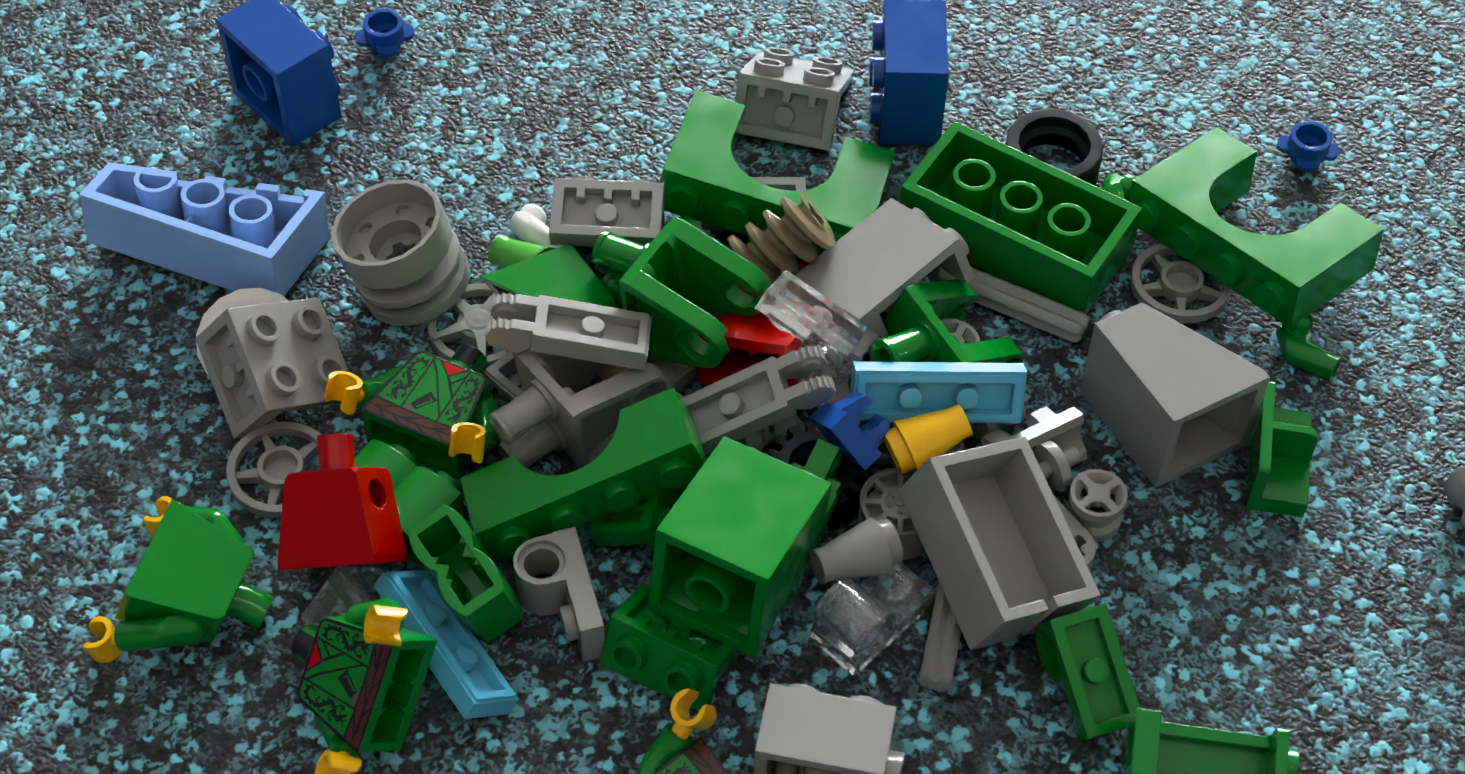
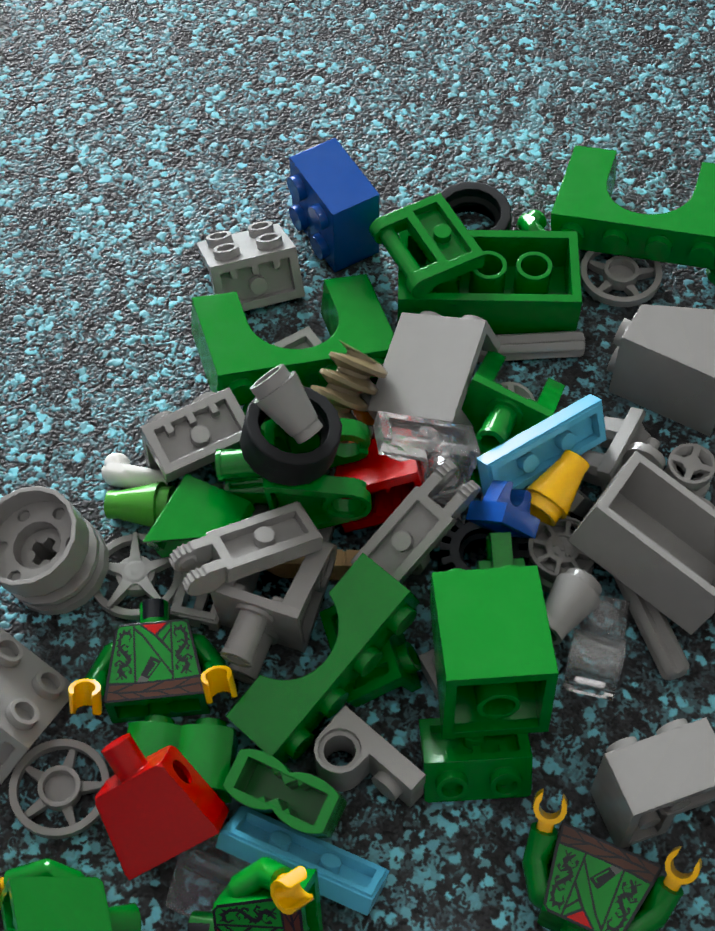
camera: 30 degrees left, 5 degrees up
blue plate [1277,121,1339,172] -> none
none -> black tyre [240,386,342,486]
none -> light grey cone [250,364,323,444]
none -> green plate [369,193,485,298]

